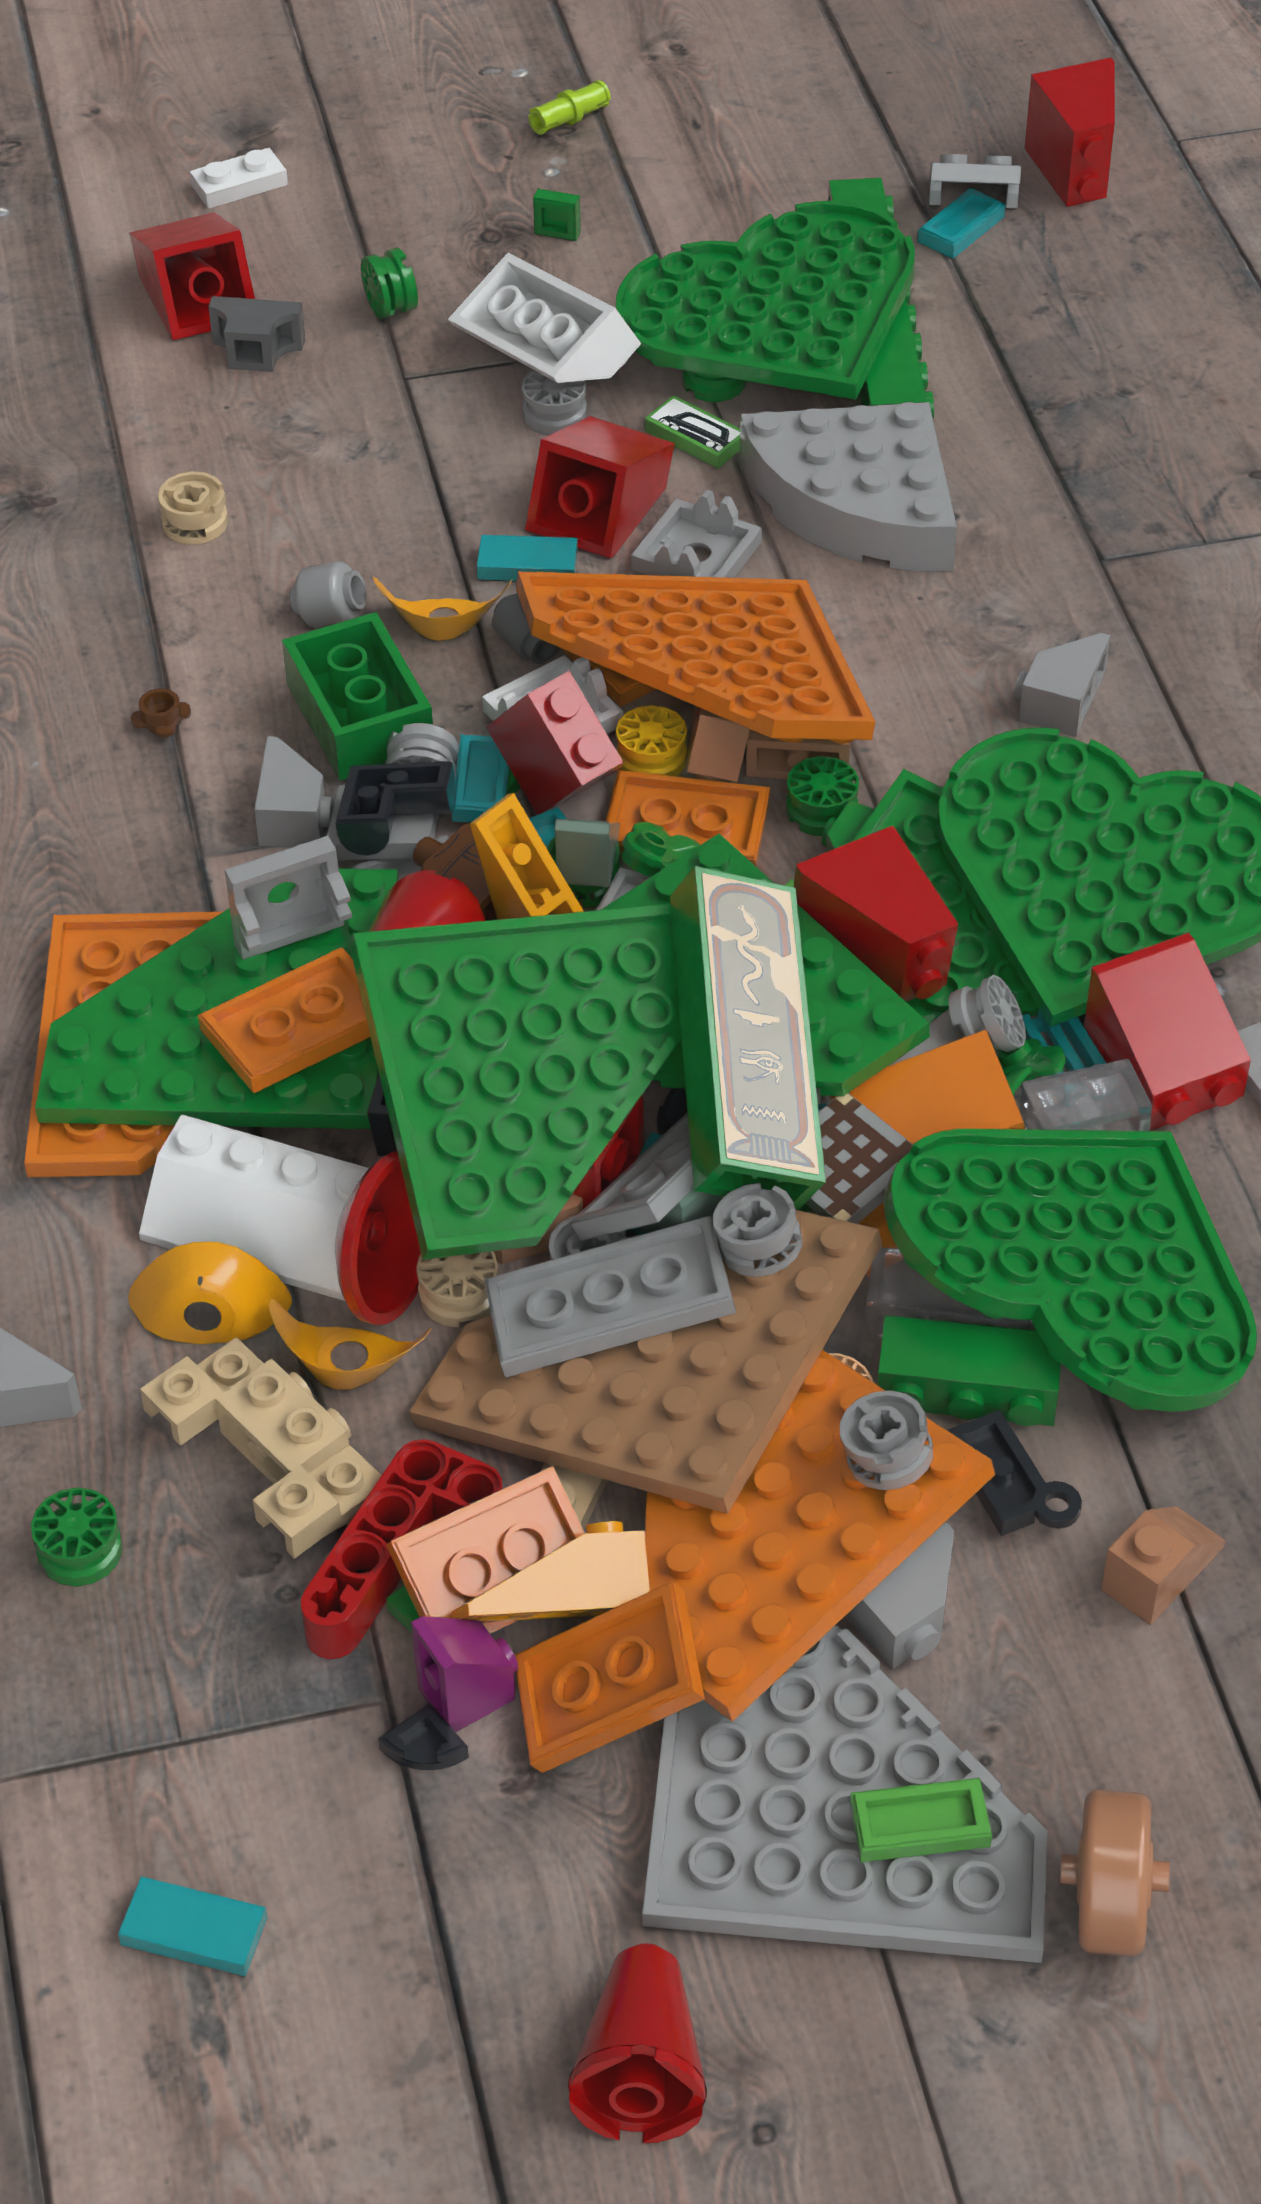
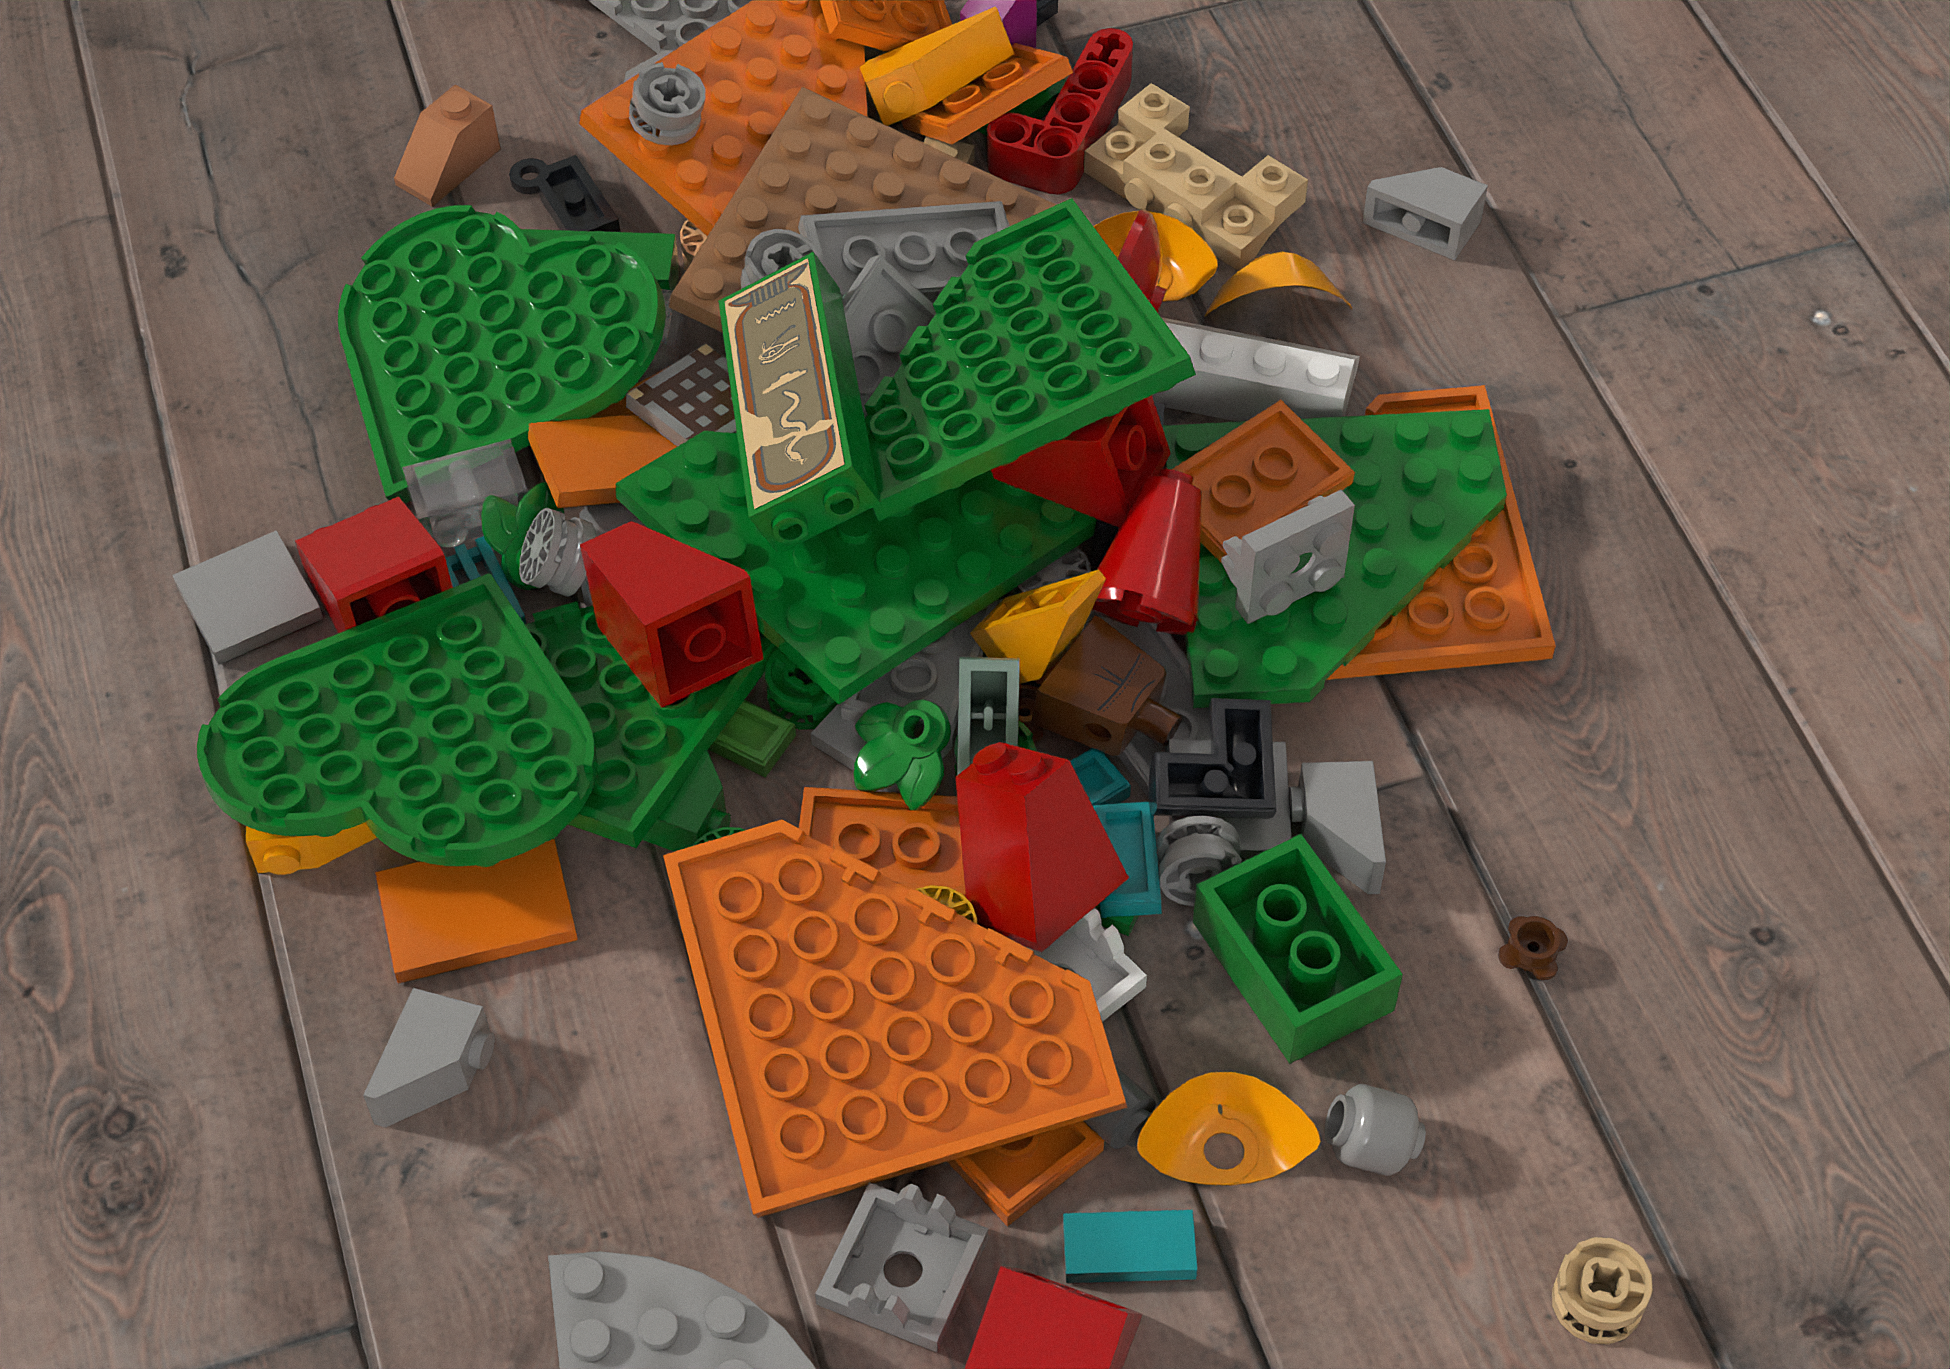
camera: 175 degrees right, 5 degrees up
green wheel [31,1487,123,1587] -> none

